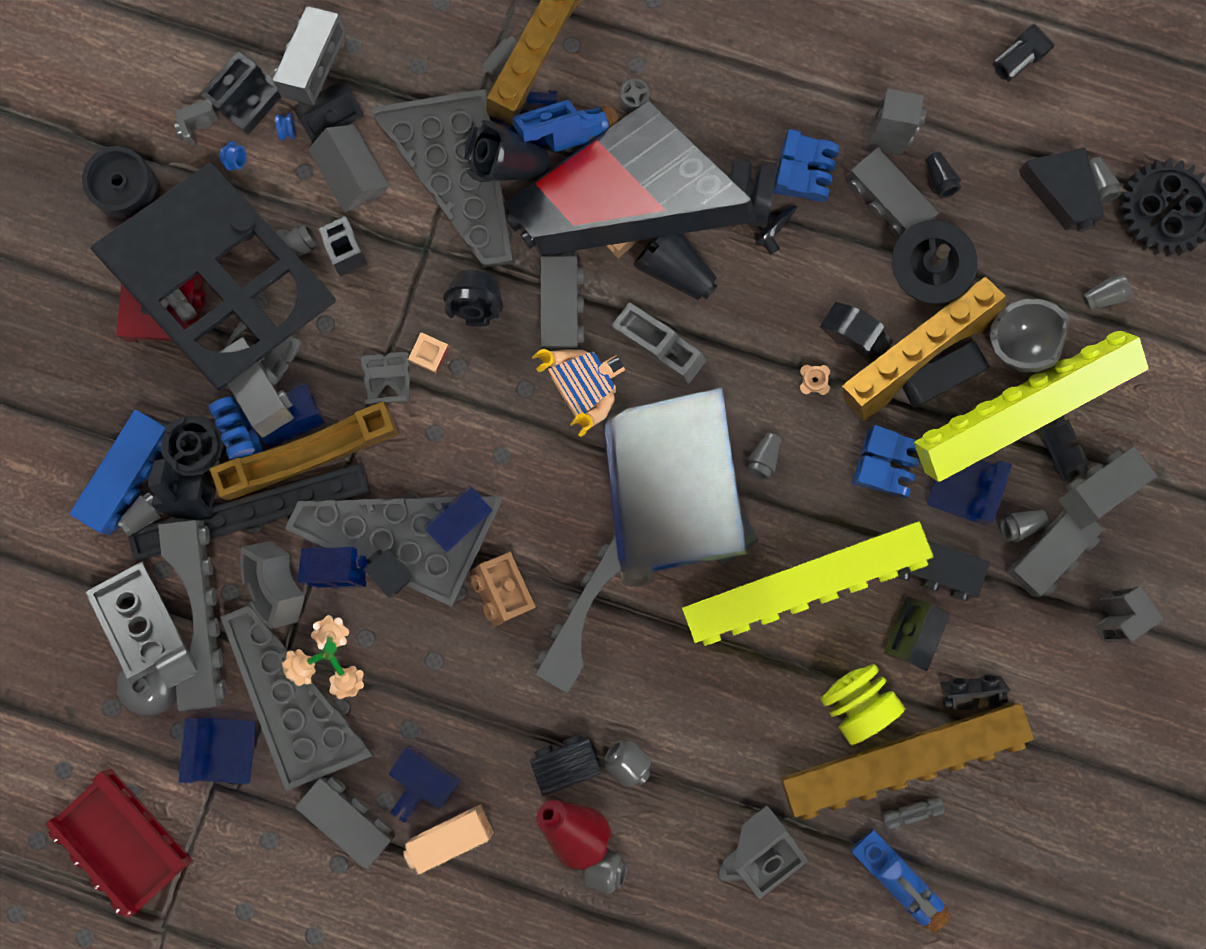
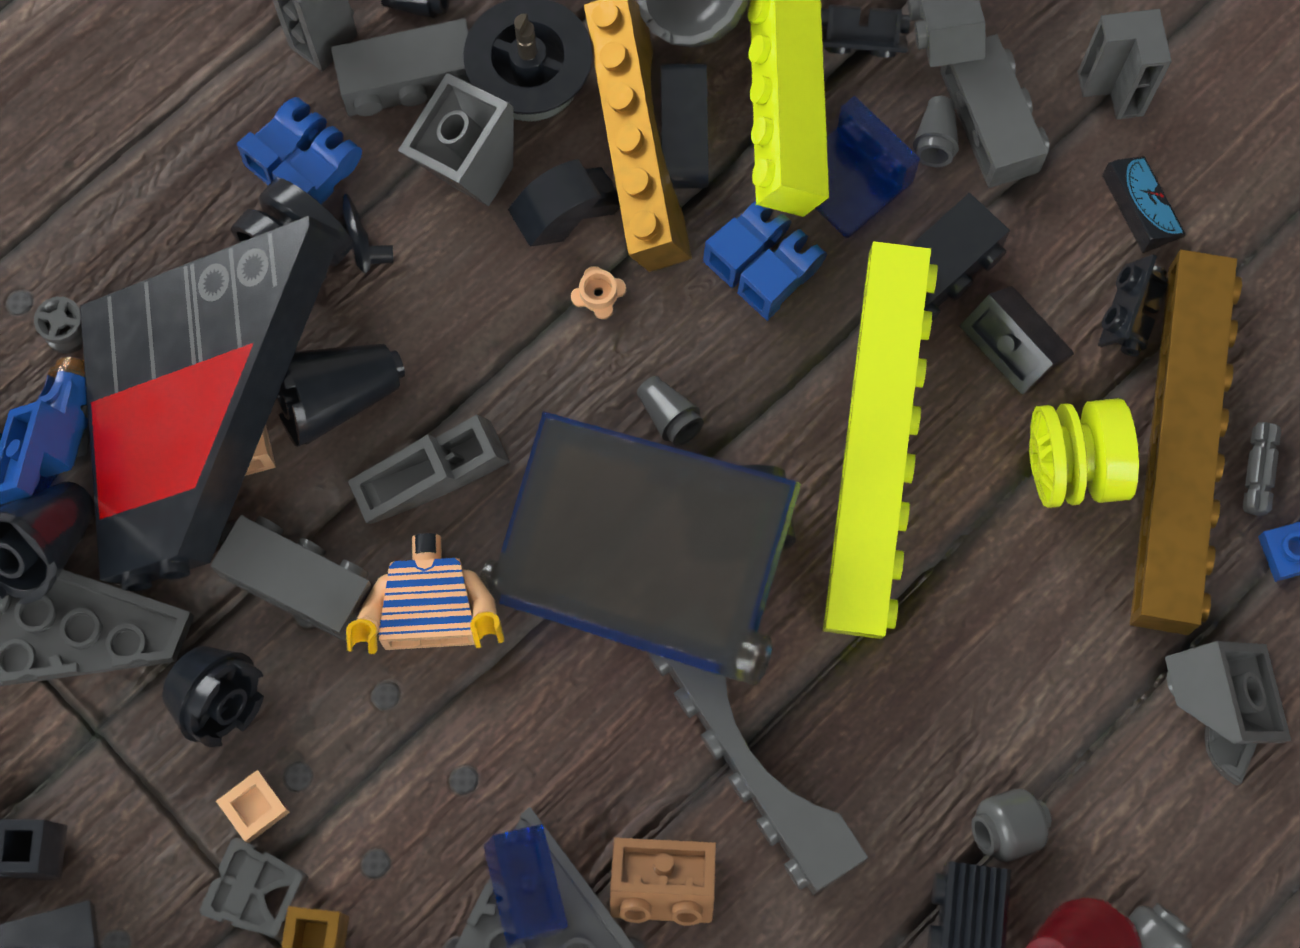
camera: 65 degrees left, 10 degrees down
none -> dark grey slope [398,73,514,207]
none -> slope [1102,156,1186,253]

